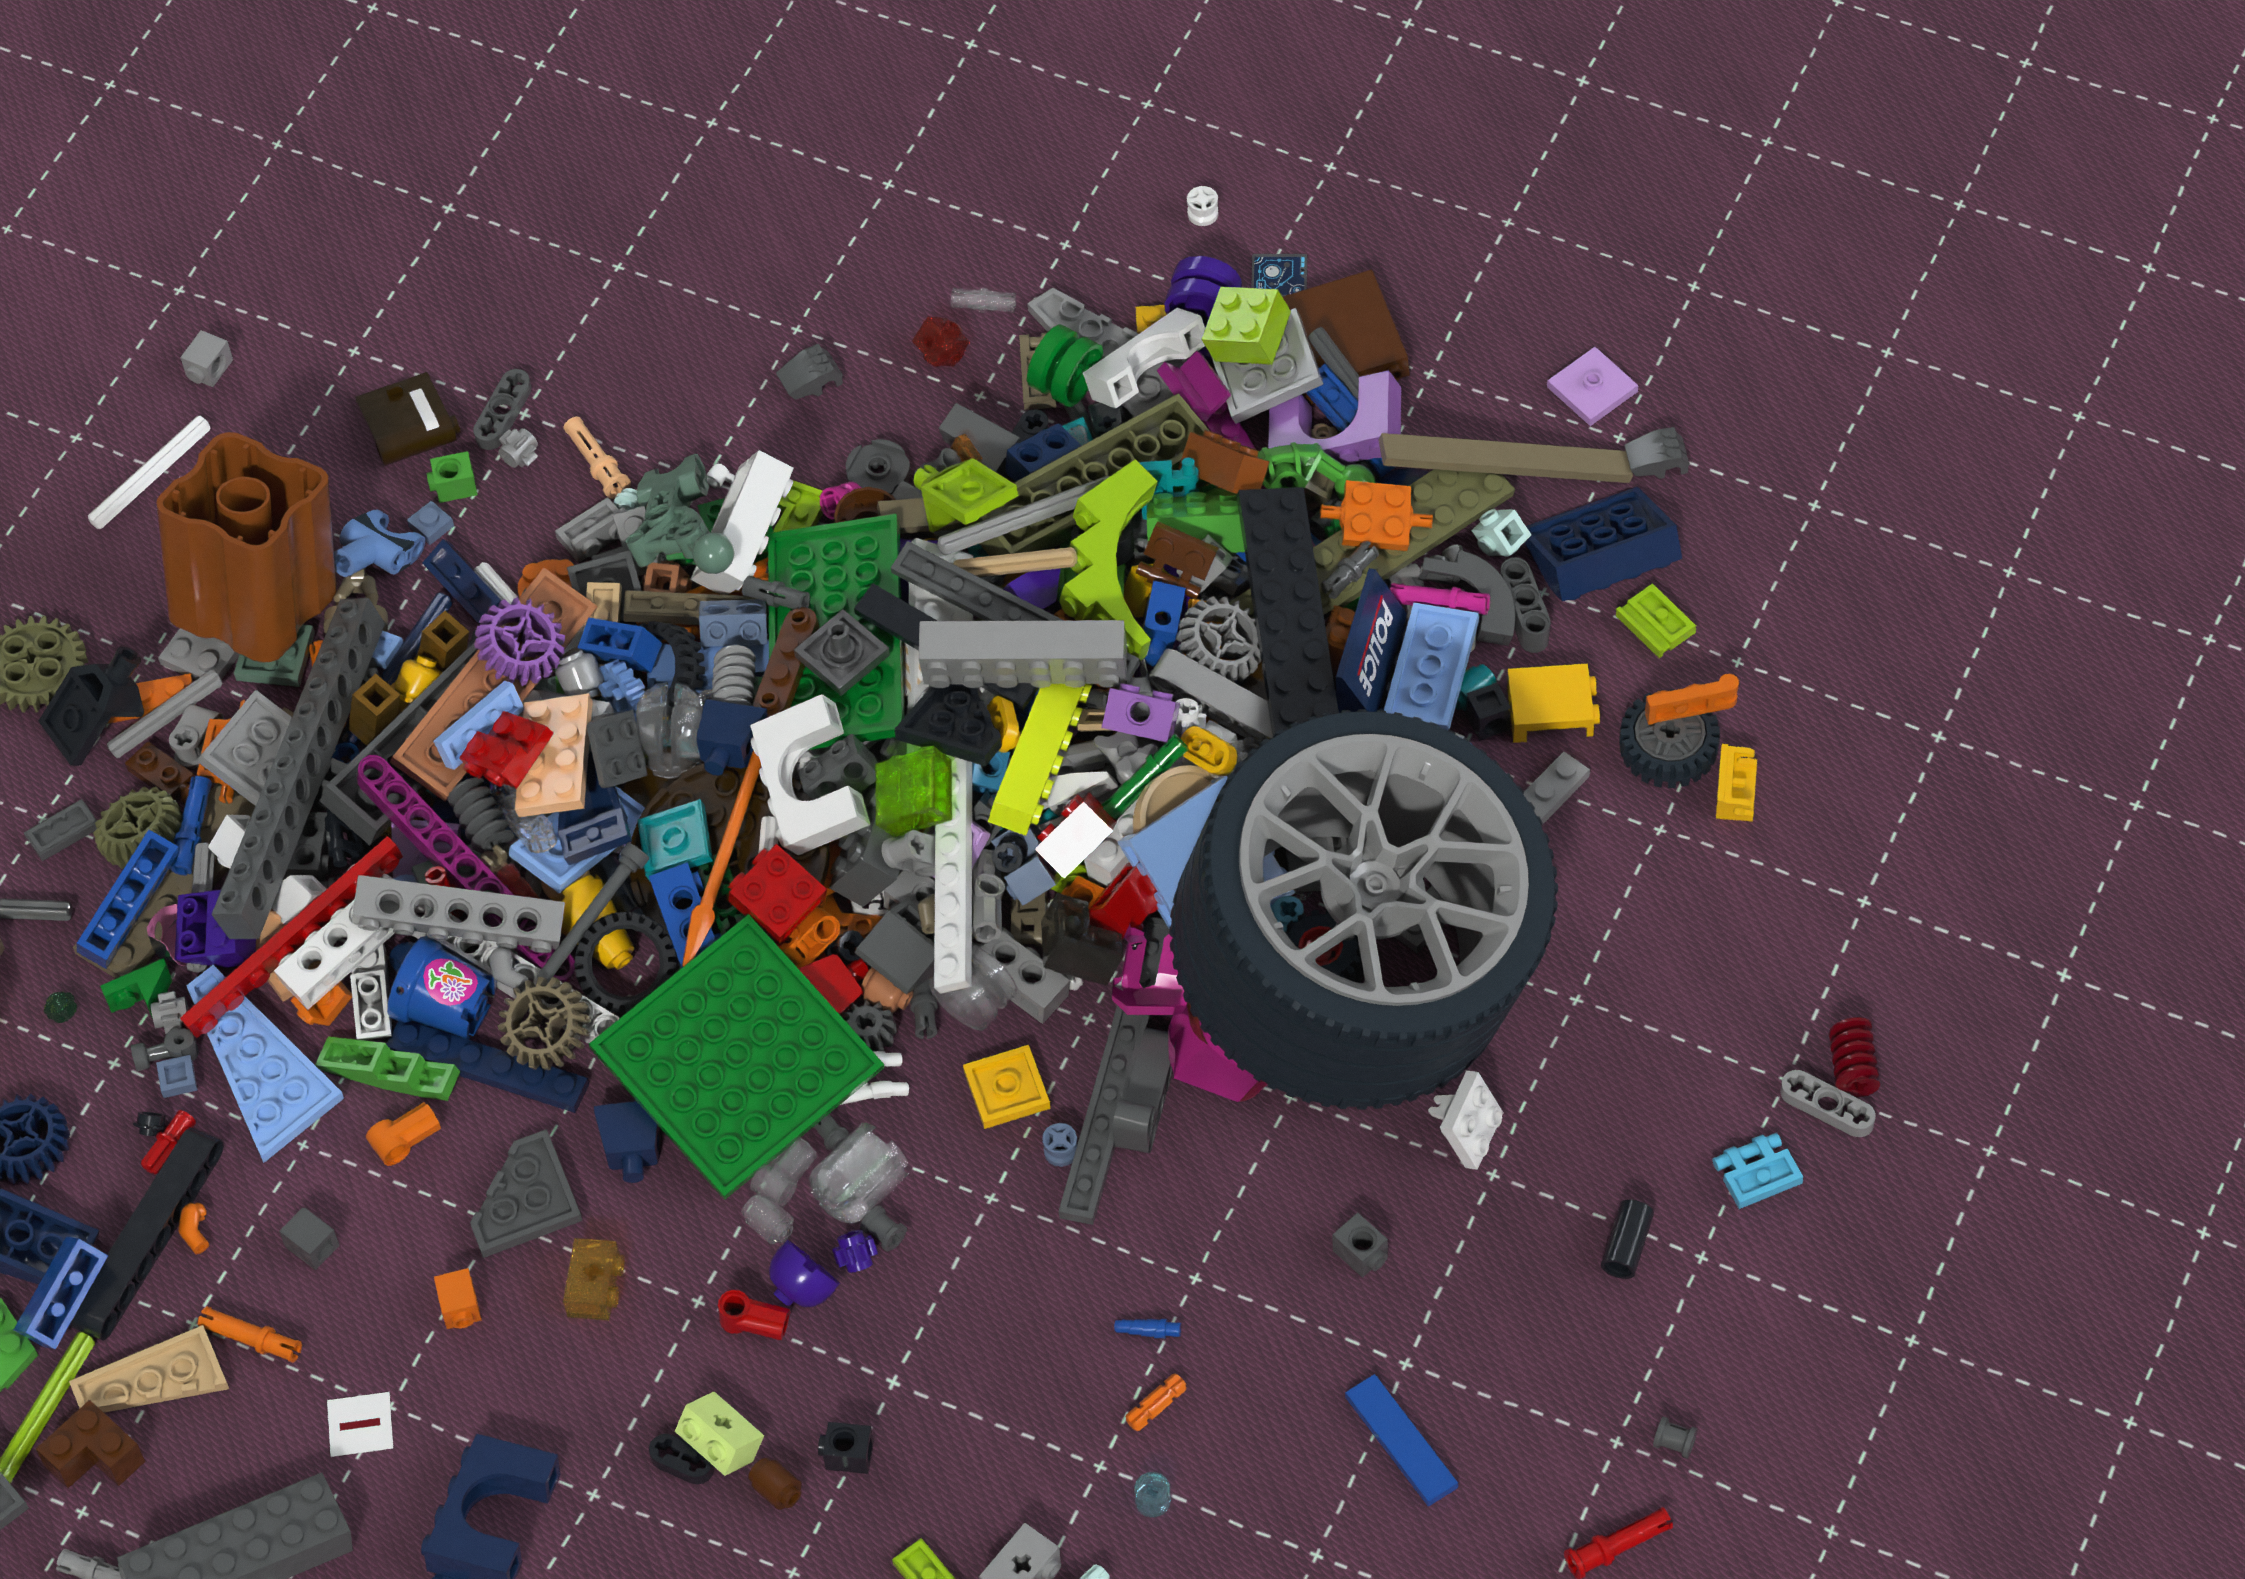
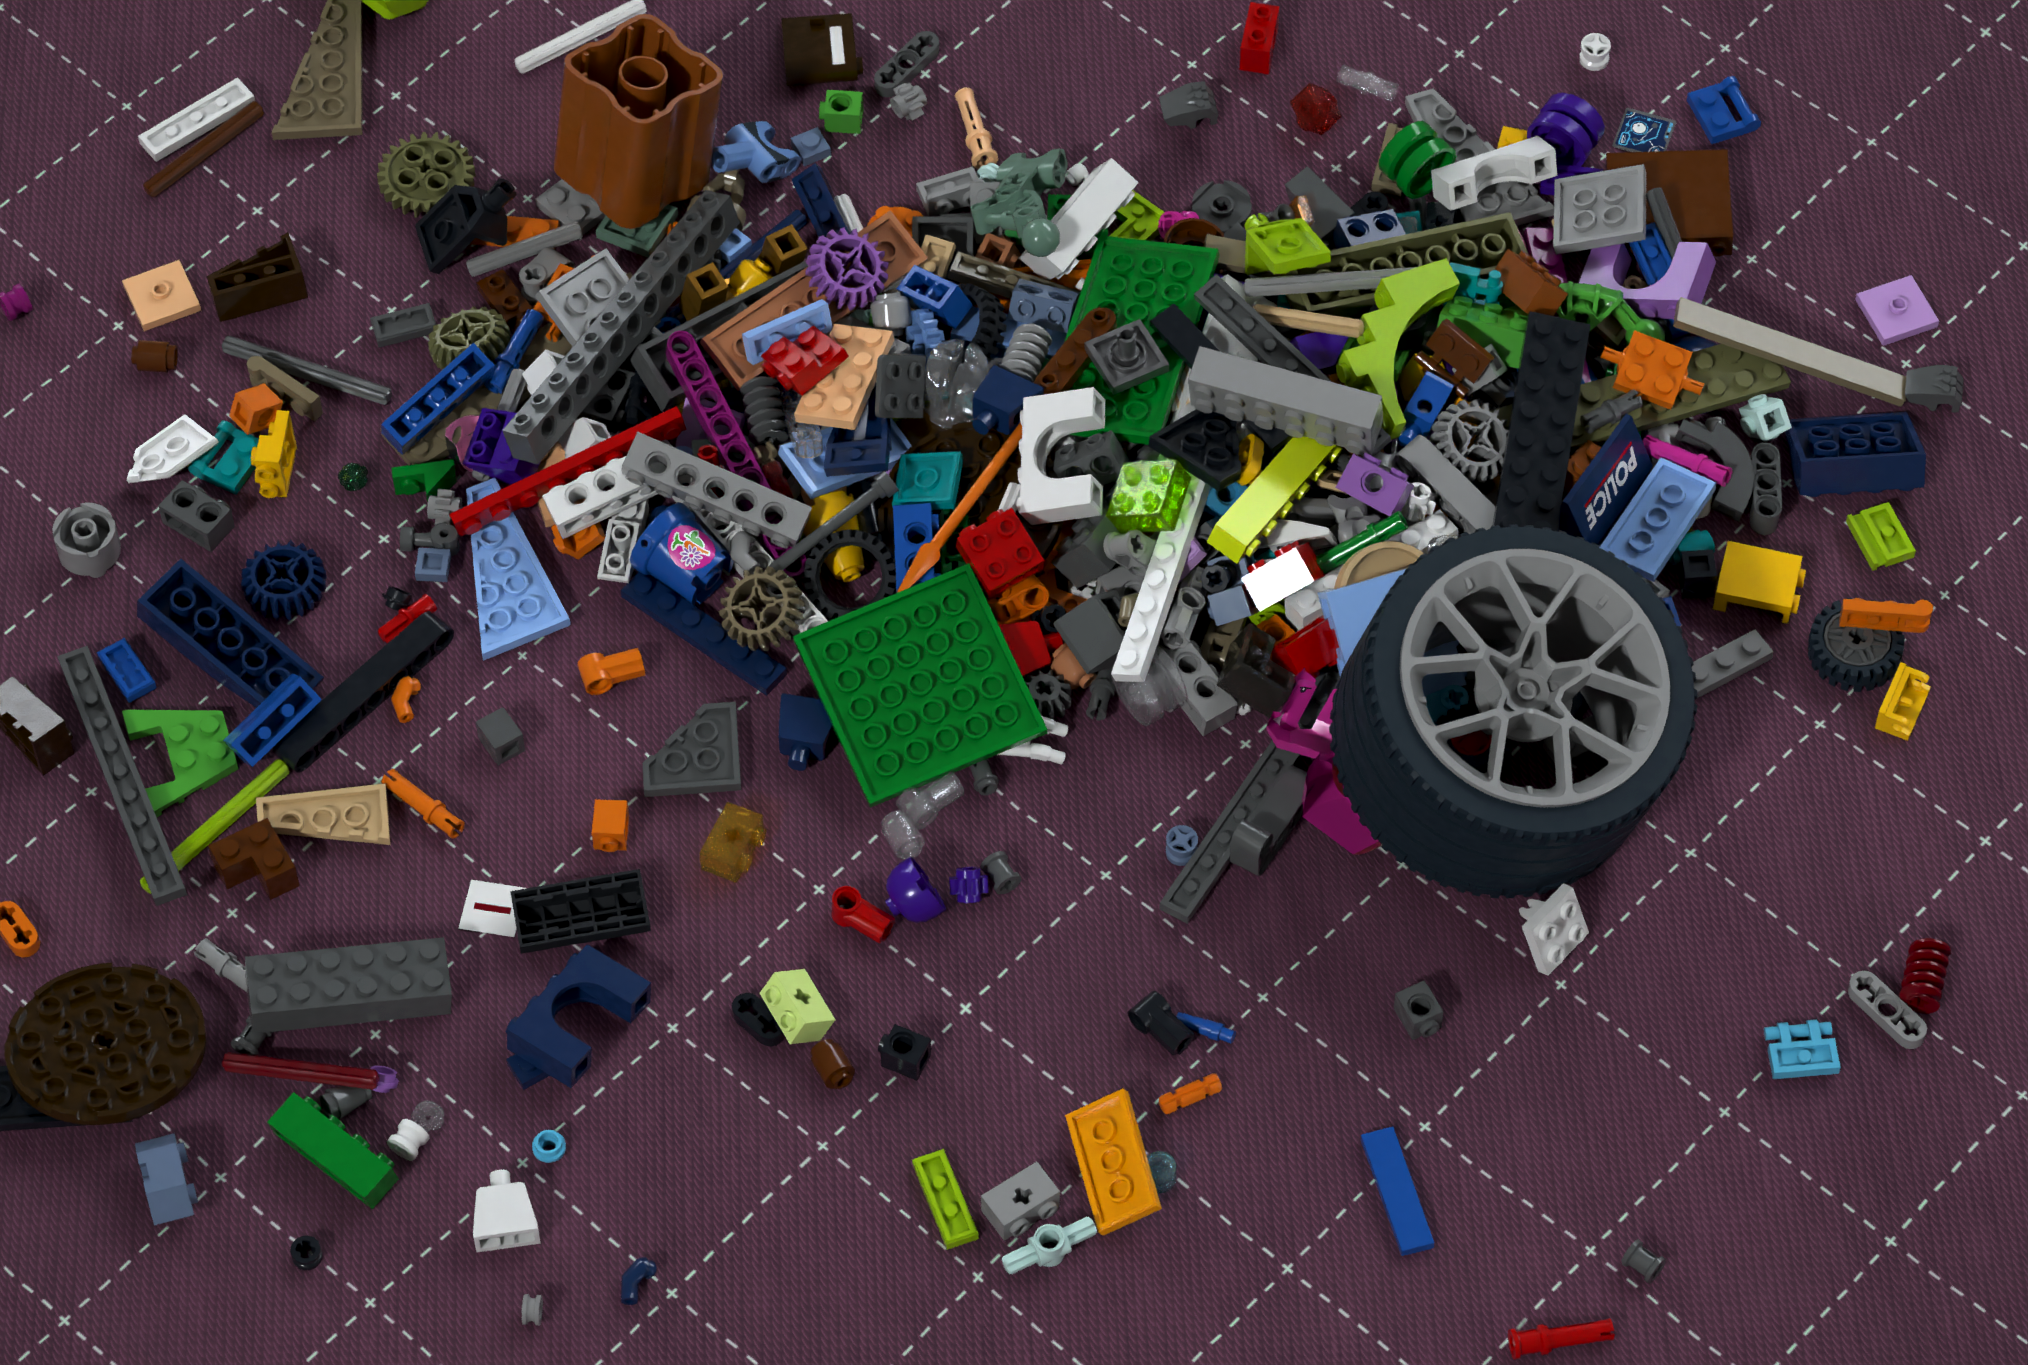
camera: 15 degrees right, 0 degrees up
bright green slope [315,1036,460,1101] -> none
dark grey pin [742,575,810,609] -> none
clear cylinder [809,1123,909,1224] -> none
yellow plate [963,1045,1051,1129] -> none
magenta panel [1157,351,1231,422] -> none
yellow plate [1181,726,1237,776] -> none
lime brick [1201,287,1291,365] -> none
black pin [1601,1200,1654,1279] -> none
none -> black piece [510,869,651,954]
none -> light orange tile [1065,1088,1162,1236]
none -> black piece [1127,991,1194,1056]
none -> red brick [1239,2,1280,74]
none -> blue plate [1687,76,1761,145]

